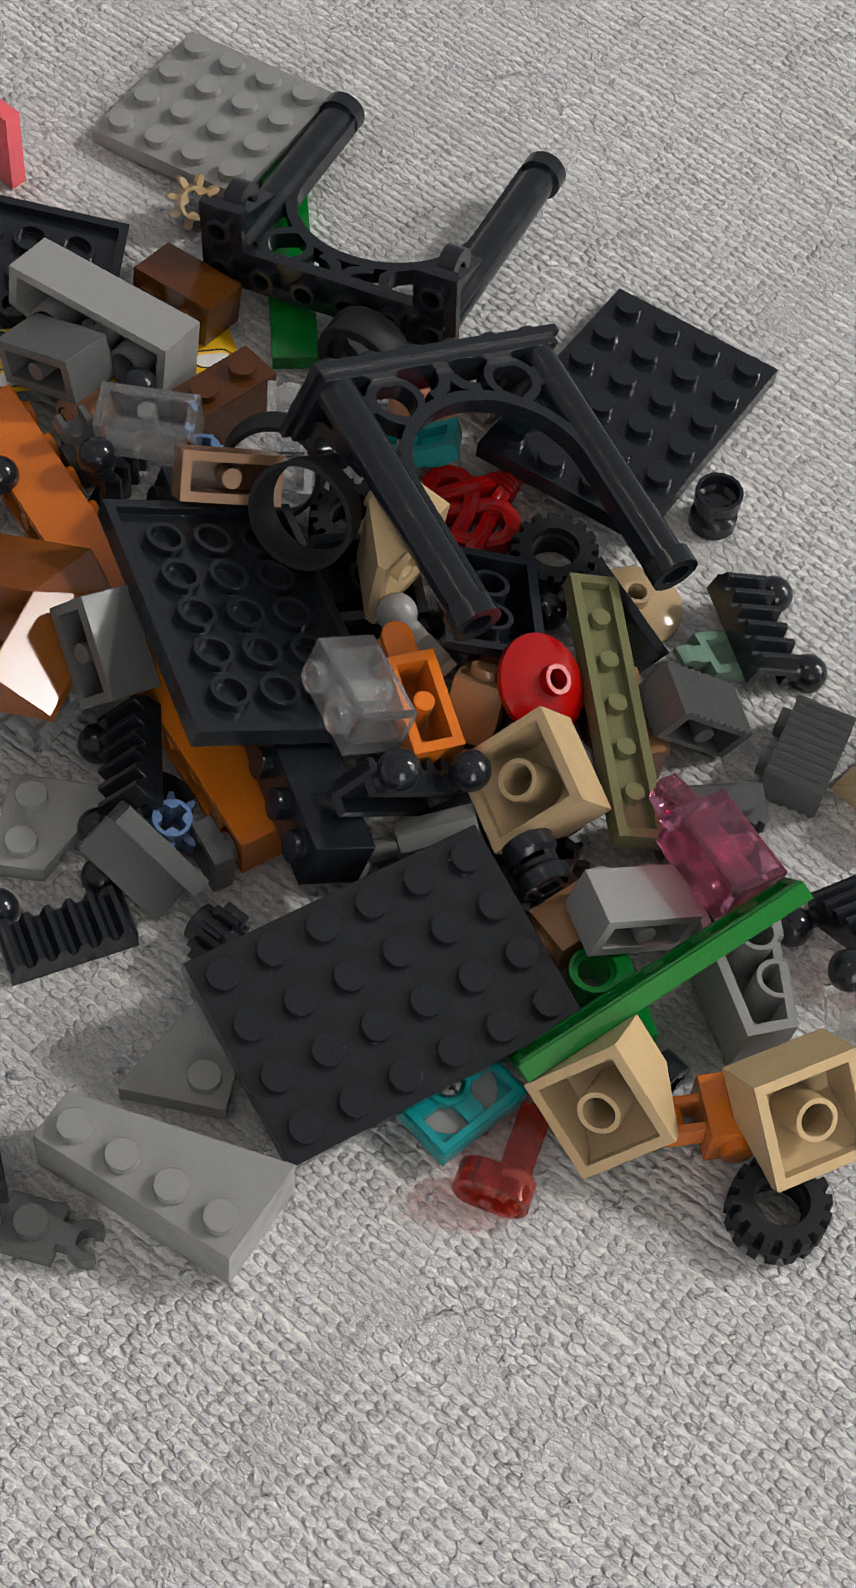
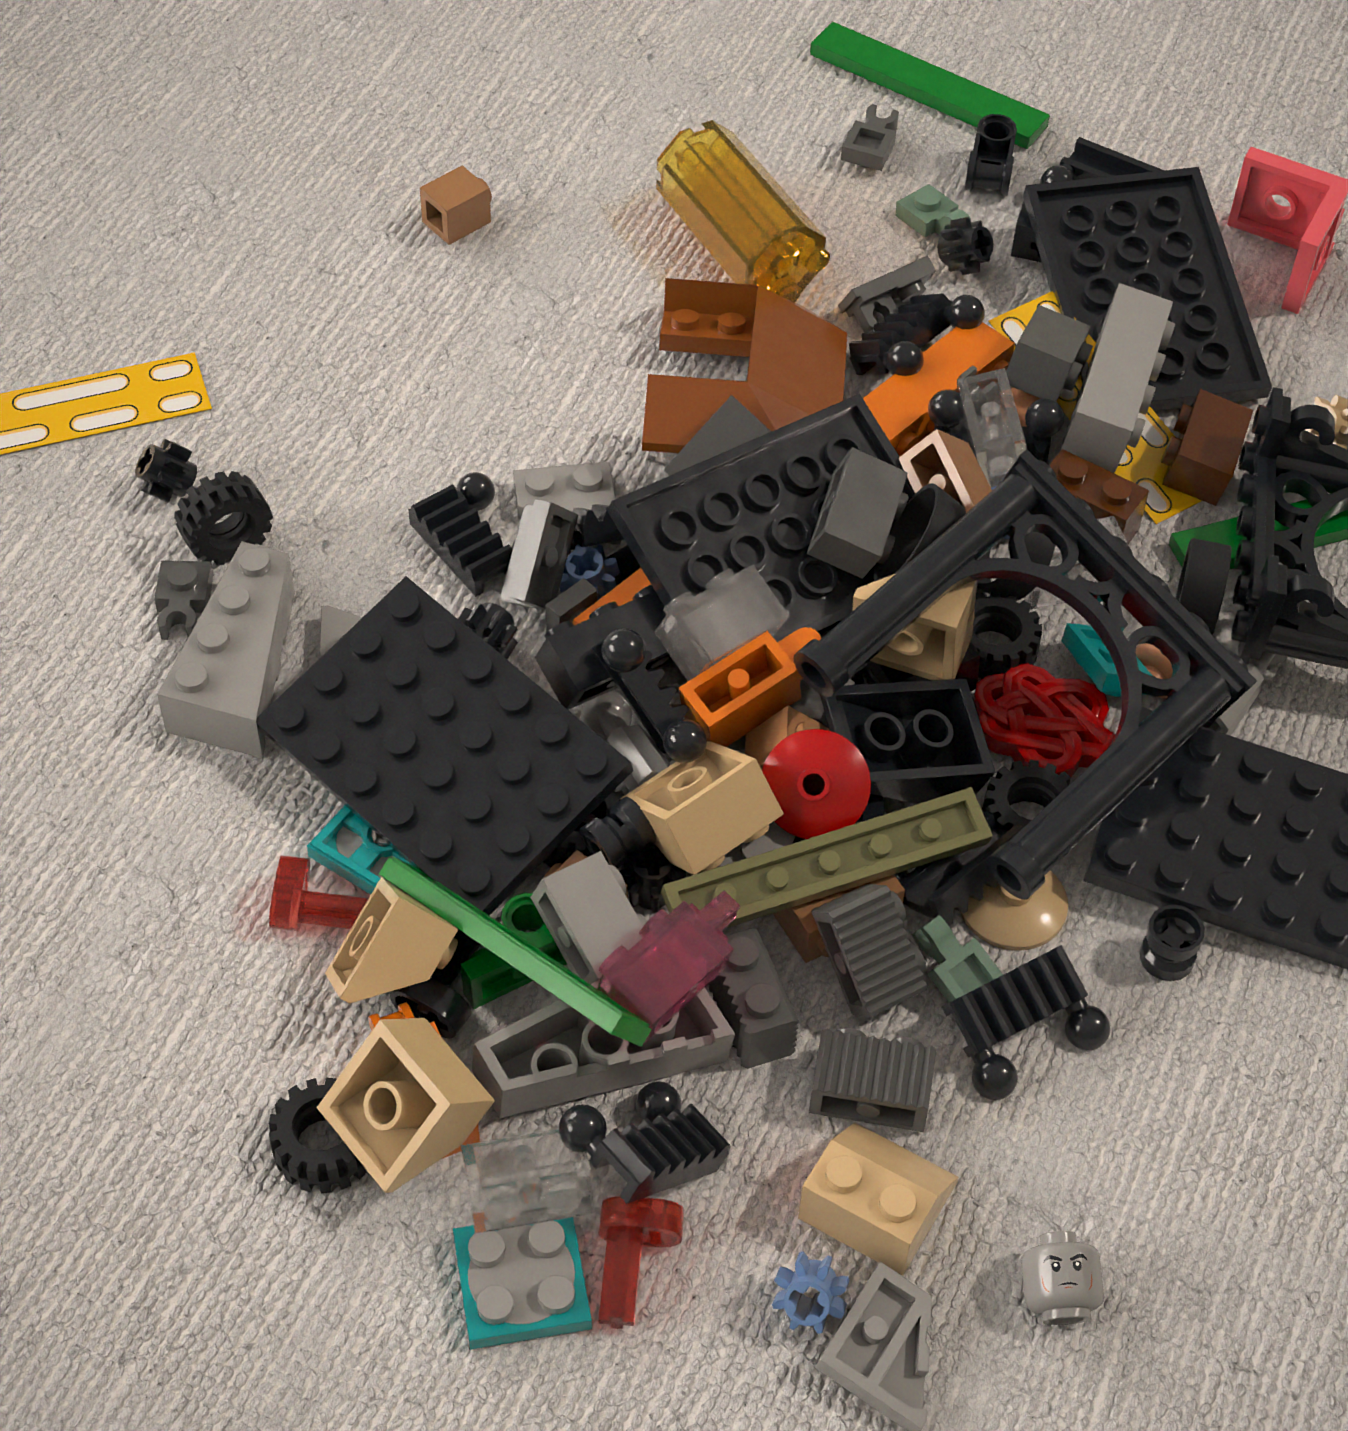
camera: 80 degrees right, 5 degrees down
none -> dark grey brick [807,447,908,579]

